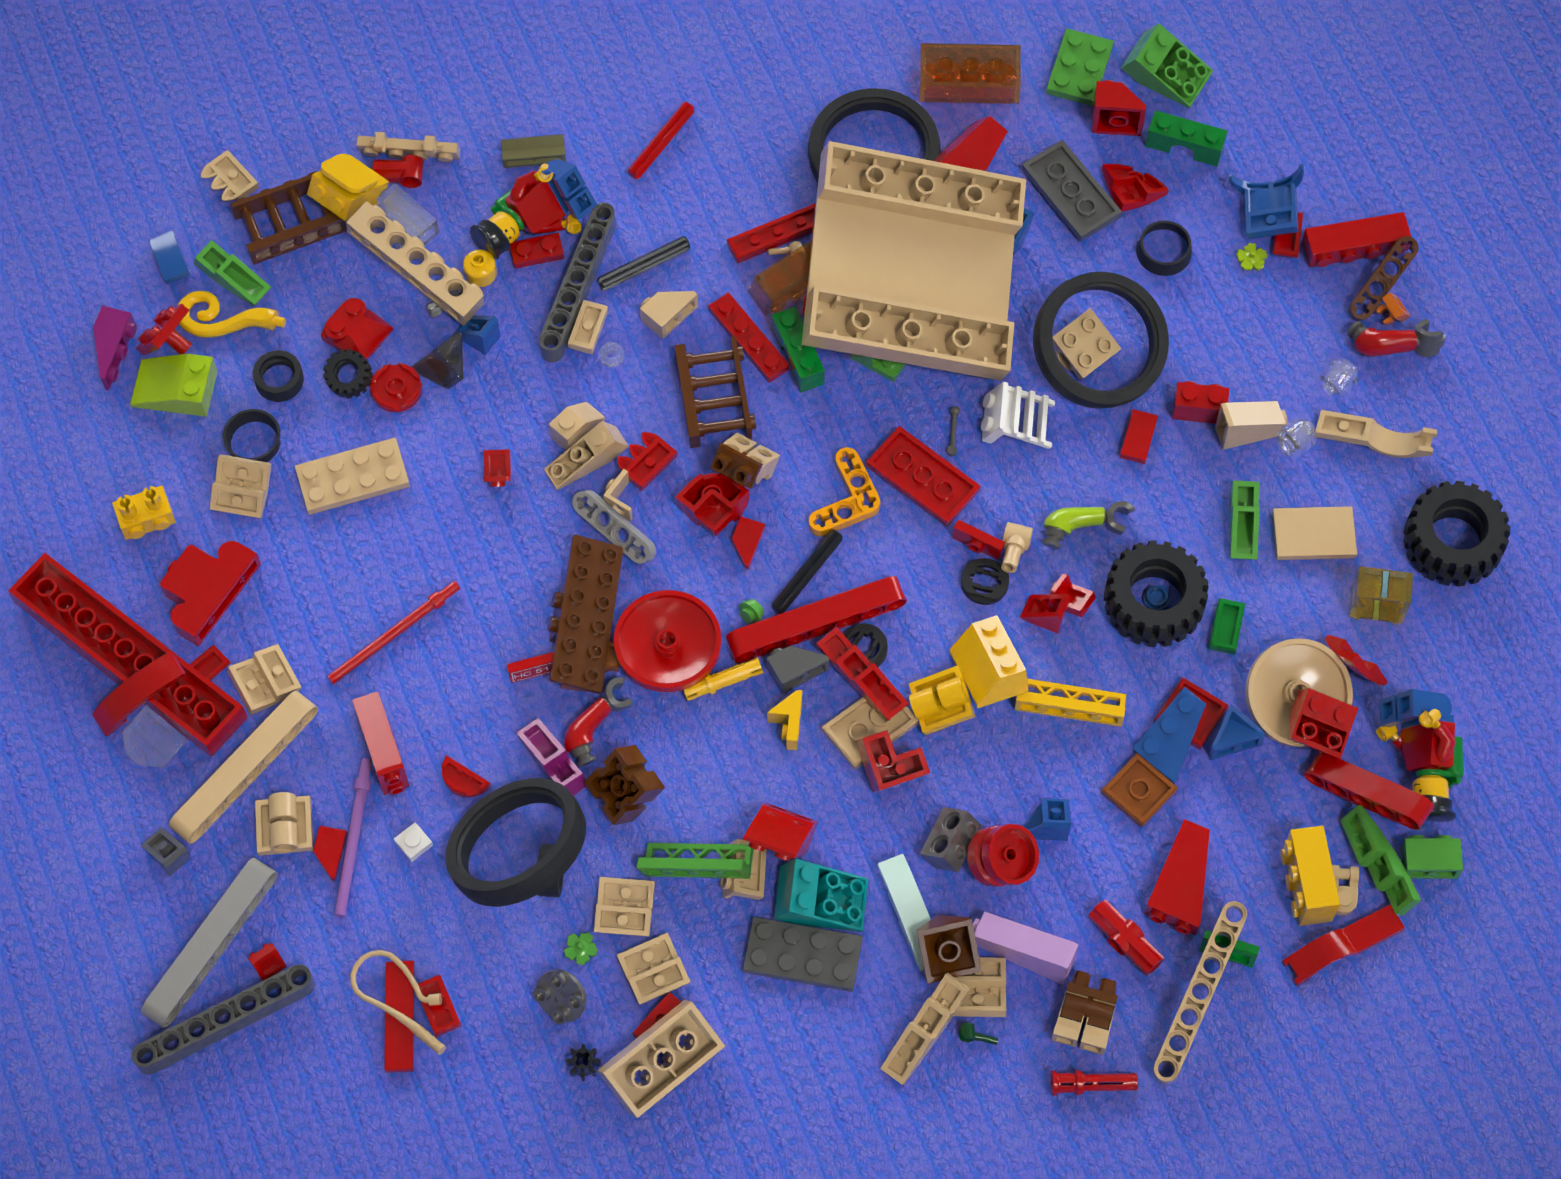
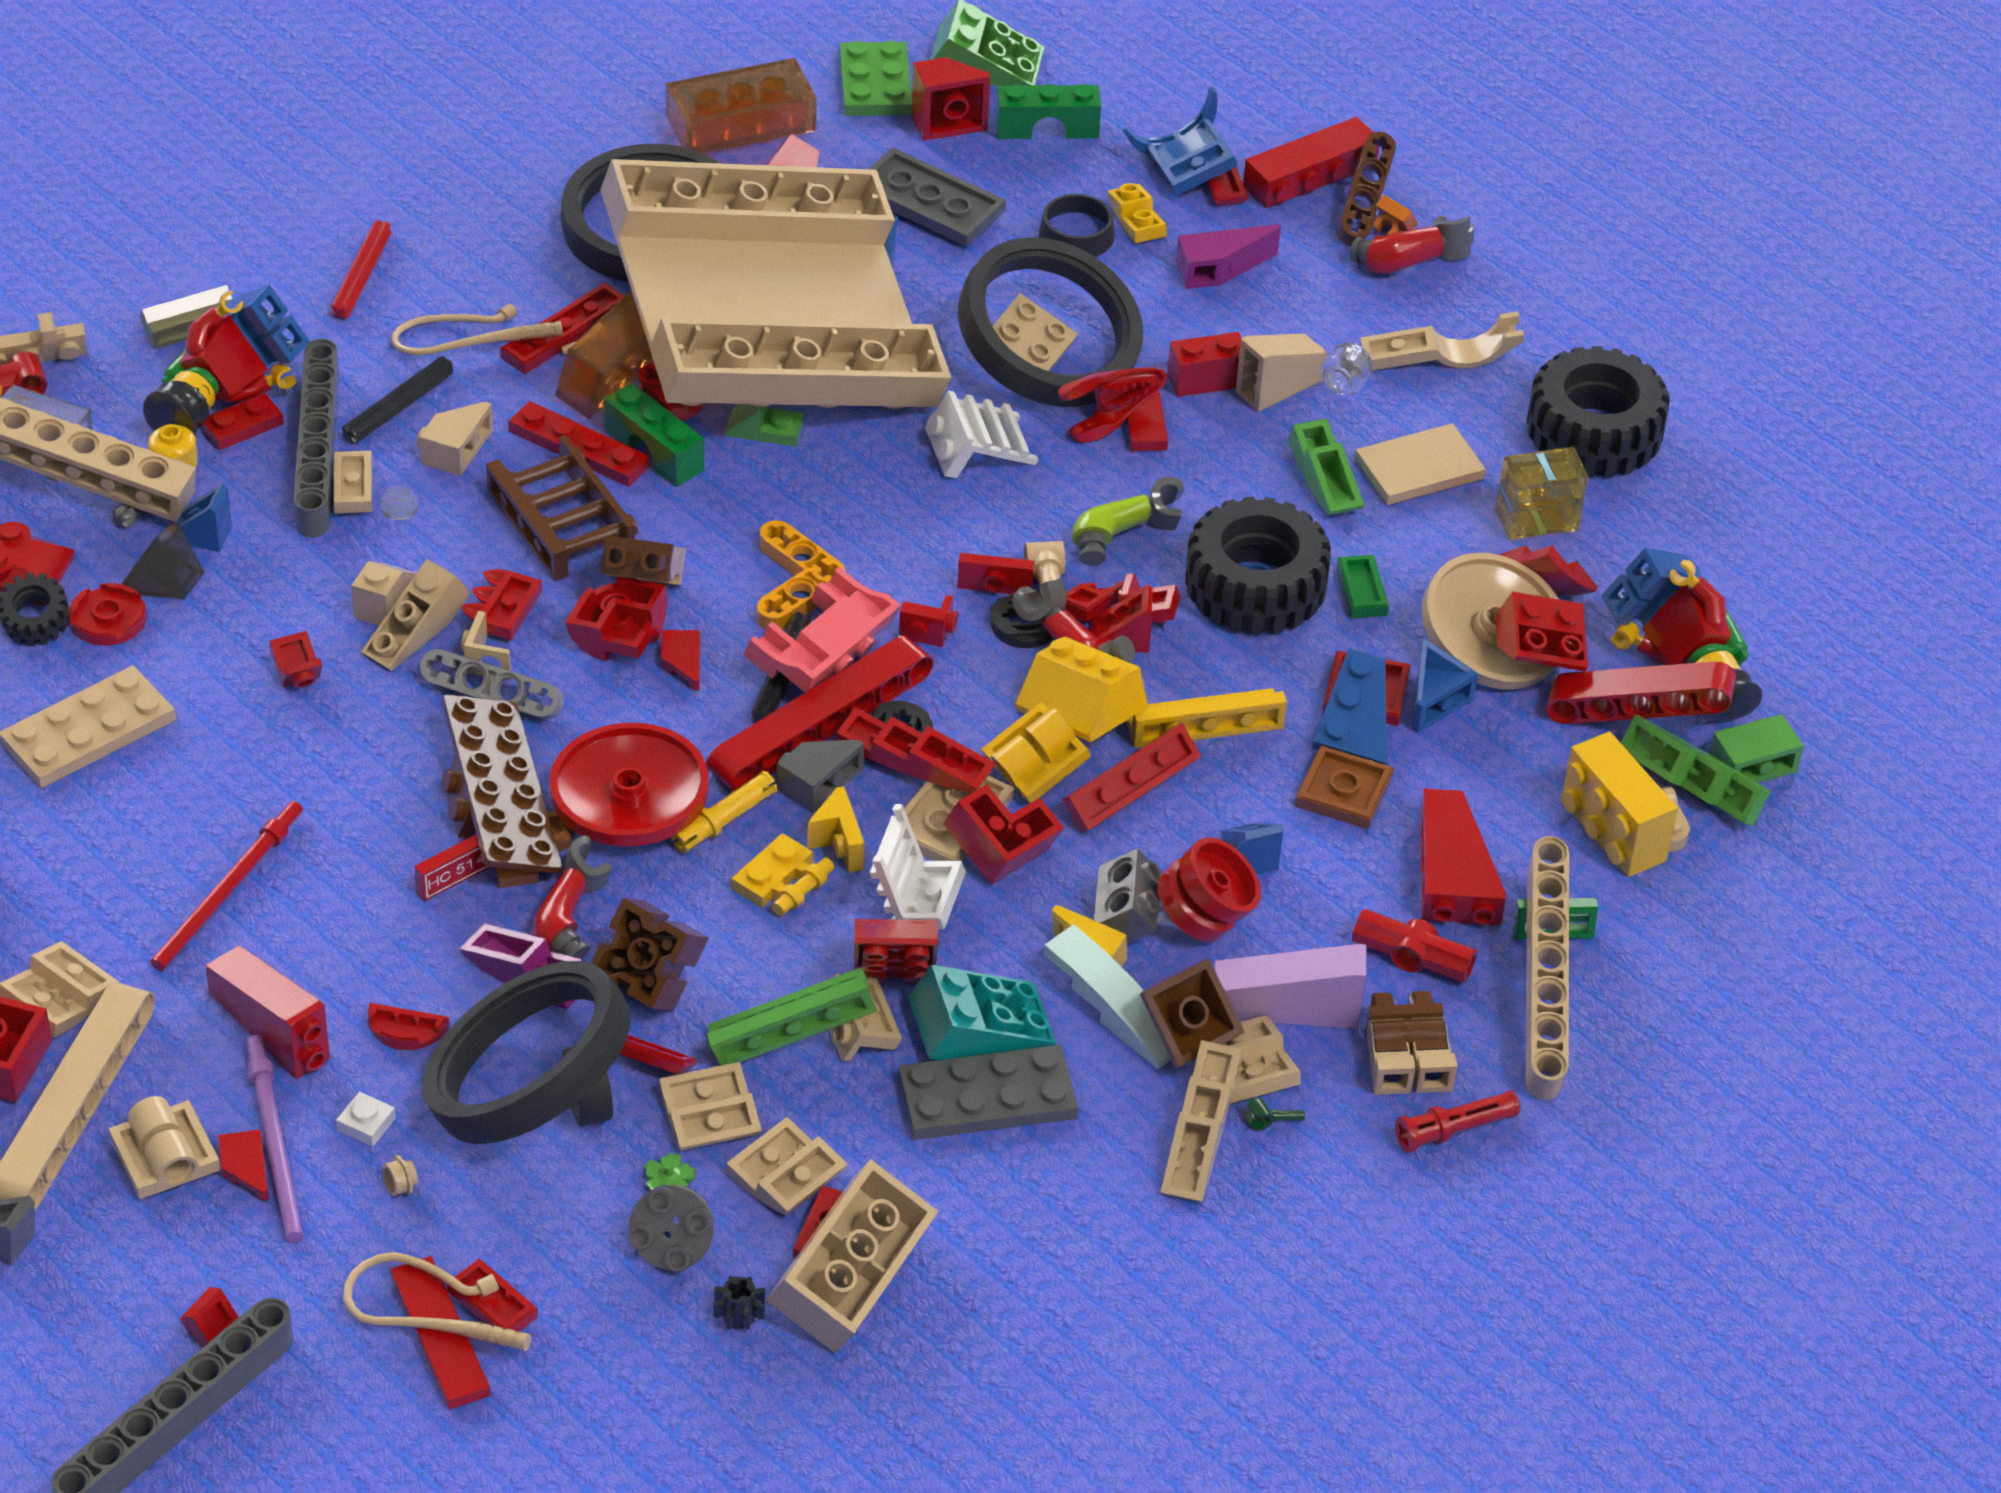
camera: 25 degrees left, 20 degrees down
light grey beam [141,858,278,1029] -> none
bright green plate [739,599,764,624] -> none
red plate [866,426,981,527] -> none
dark grey hinge [947,406,960,457] -> none
red brick [1102,164,1169,212] -> none
lime plant [1236,243,1268,271] -> none
red piece [1282,904,1405,986] -> none
clear head [1320,358,1359,397] -> none
none -> tan plate [382,1155,418,1196]
none -> tan piece [391,304,563,356]
none -> red tile [620,1034,698,1074]
none -> yellow plate [731,833,835,916]
none -> coral bracket [743,567,901,693]
none -> white plate [870,804,966,930]
none -> red bracket [899,595,958,647]
none -> dark grey piece [1012,578,1135,663]
none -> yellow slope [1052,905,1127,967]
none -> red animal [1058,367,1167,442]
none -> red plate [1062,723,1202,833]
none -> red tile [1065,581,1124,622]
none -> yellow slope [1107,183,1167,243]
none -> magenta slope [1176,224,1281,289]

